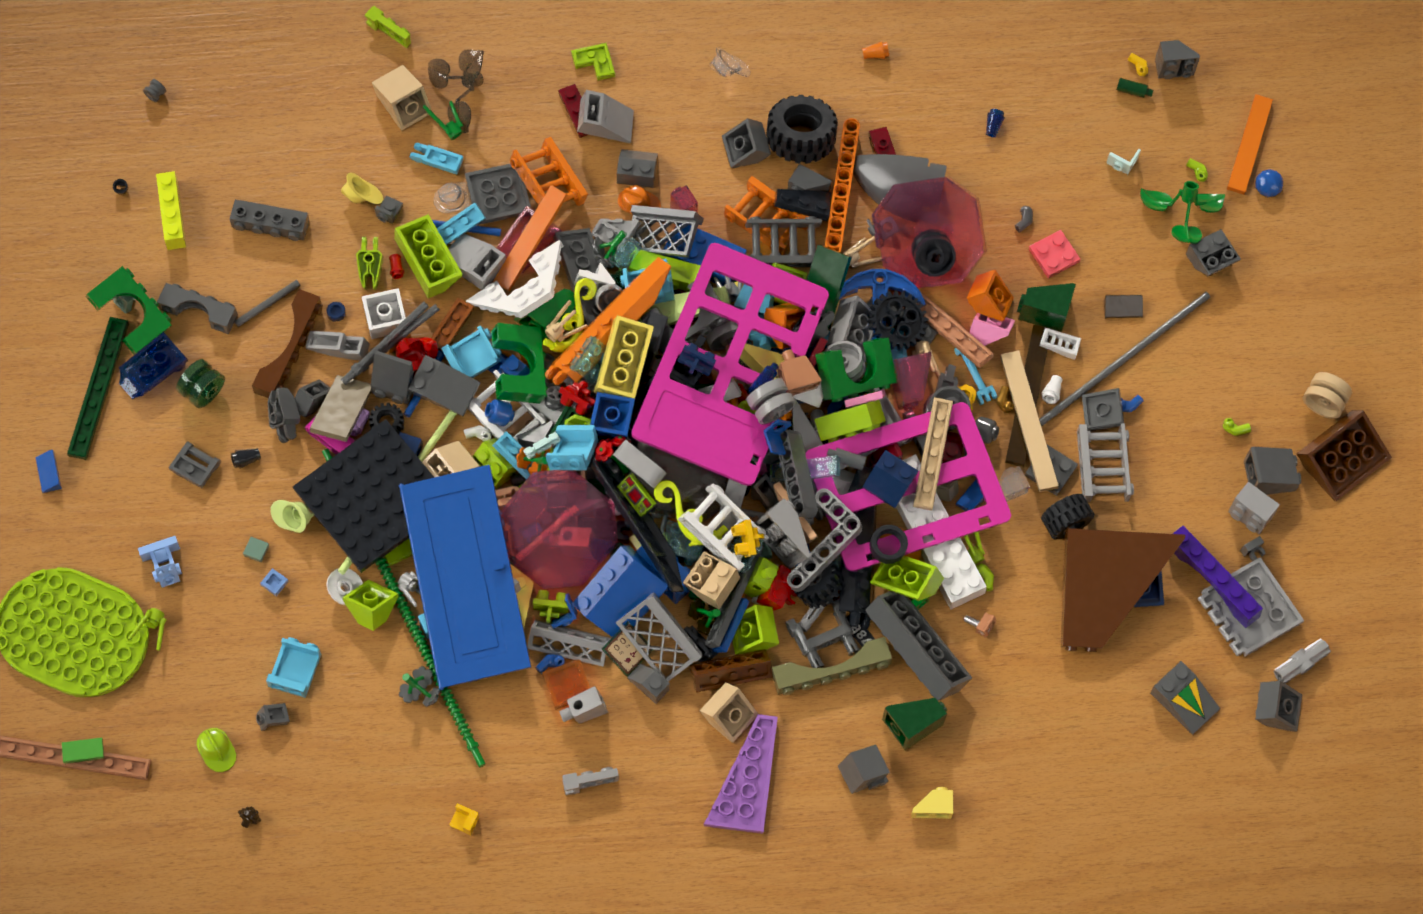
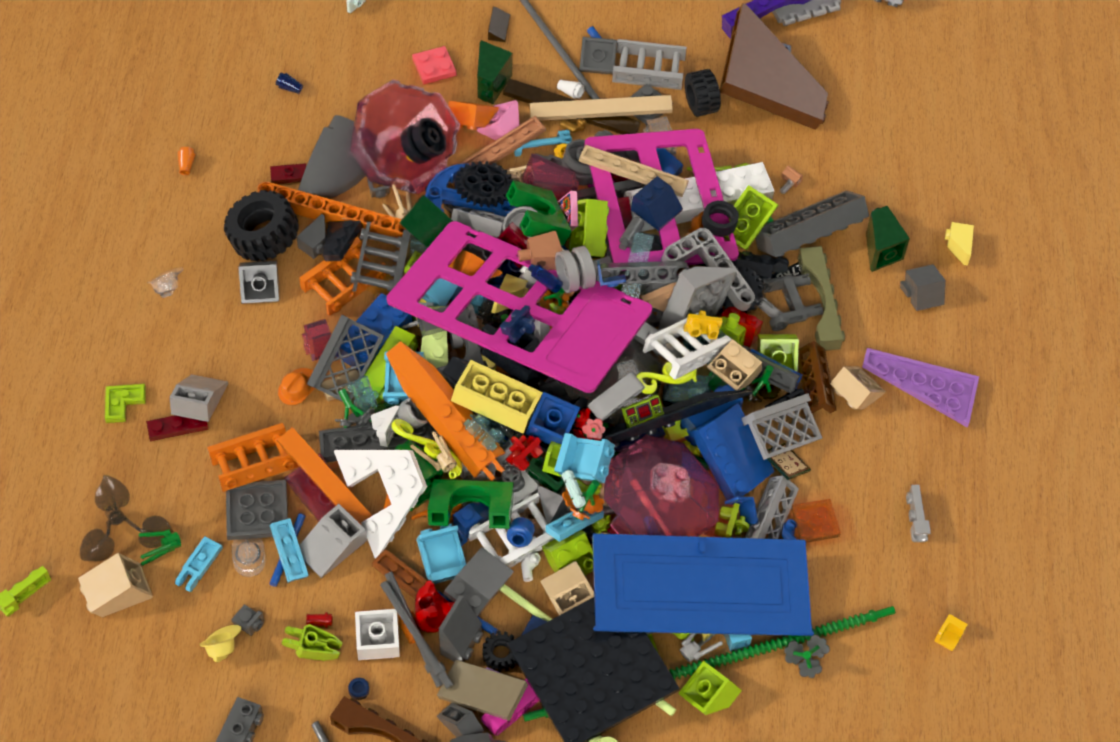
camera: 80 degrees left, 10 degrees down
light grey slope [305,331,370,360] -> none
white dish [327,569,363,605] -> none
lime slope [394,214,463,299] -> none
light grey torso [559,686,609,724] -> none
light grey wing [591,219,641,253] -> none
dark grey slope [617,149,658,188] -> none
dark grey slope [627,664,670,704] -> none
dark grey arm [1015,206,1033,232] -> none
white slope [1040,328,1081,360] -> none
dark grey slope [1150,661,1220,735] -> none

